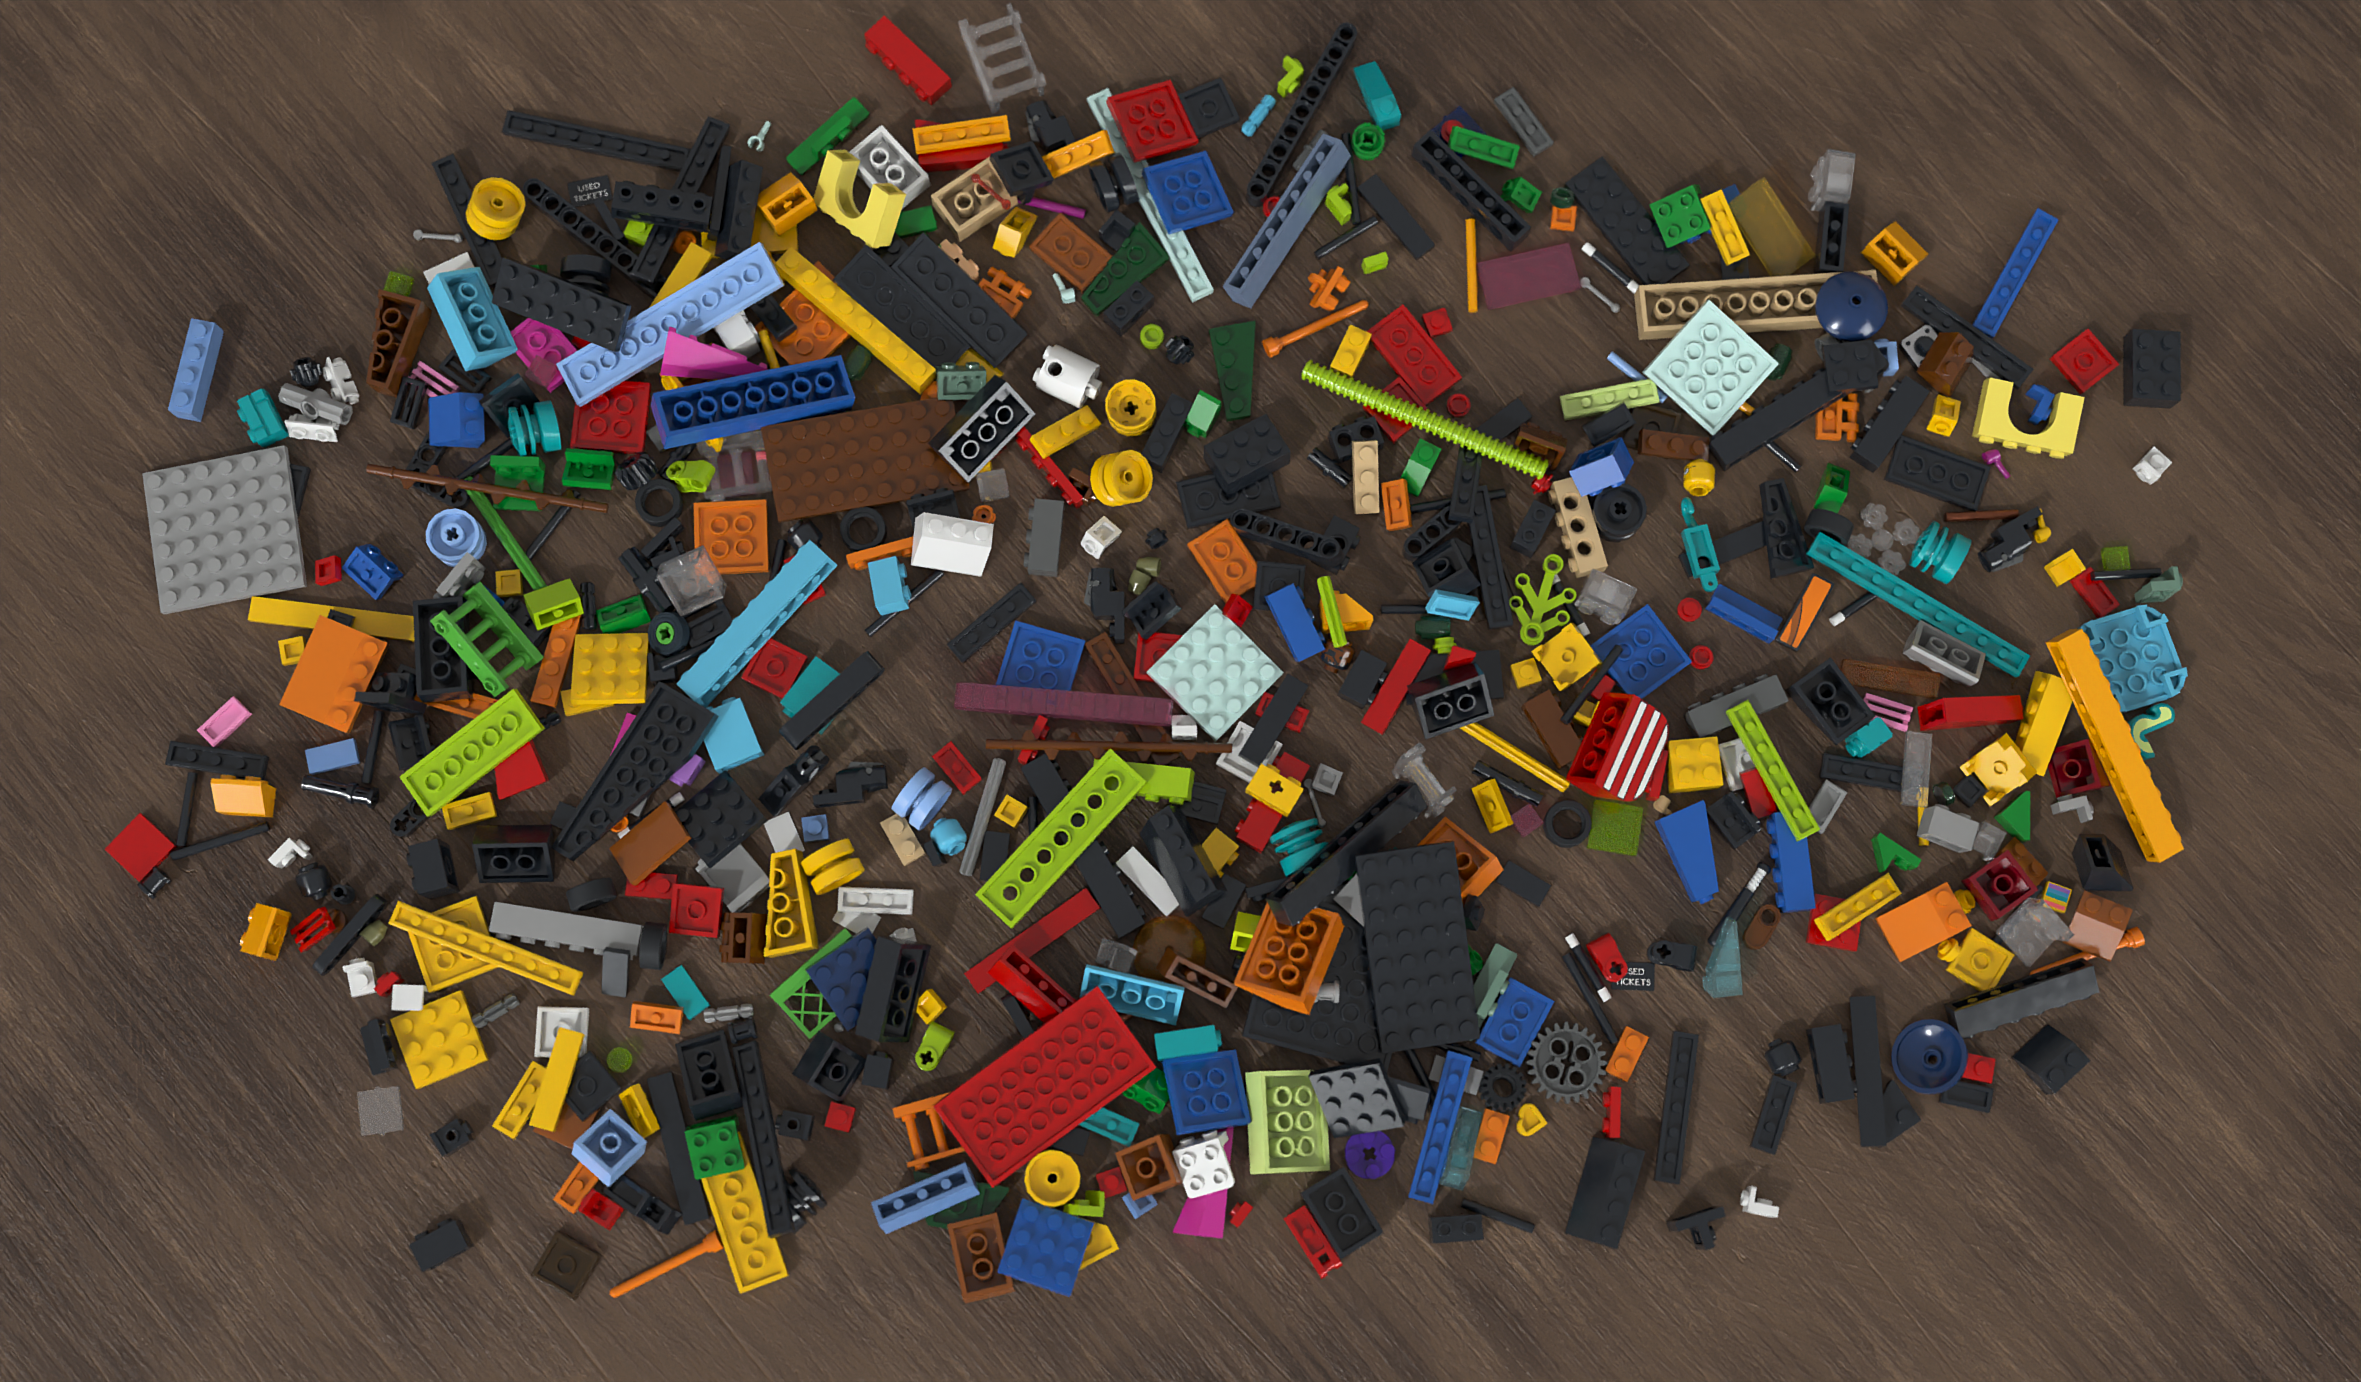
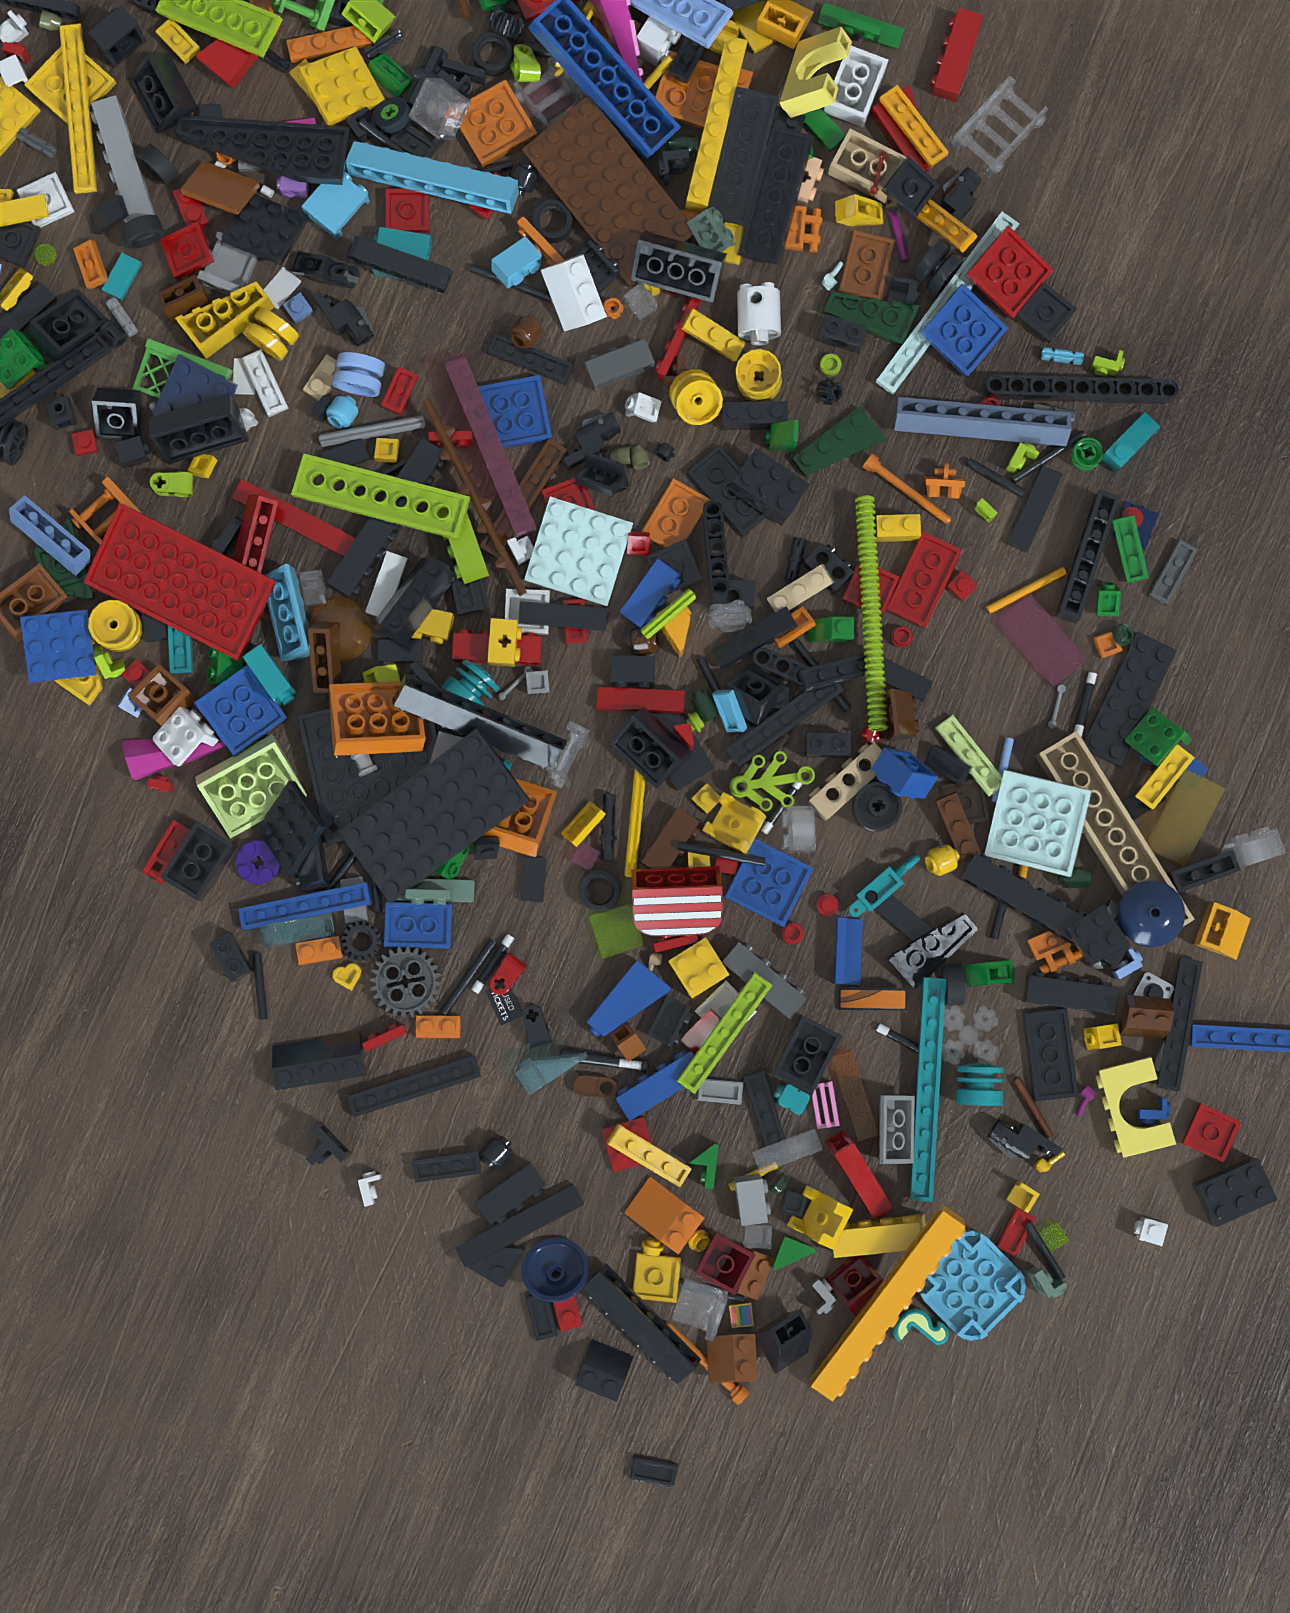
camera: 65 degrees right, 5 degrees up
none -> reddish brown head [510,316,542,348]
none -> dark orange brick [609,1021,647,1062]
none -> black tile [630,1455,678,1488]
none -> black bracket [658,149,689,185]
none -> clear plate [708,600,752,632]
none -> black tile [711,606,798,670]

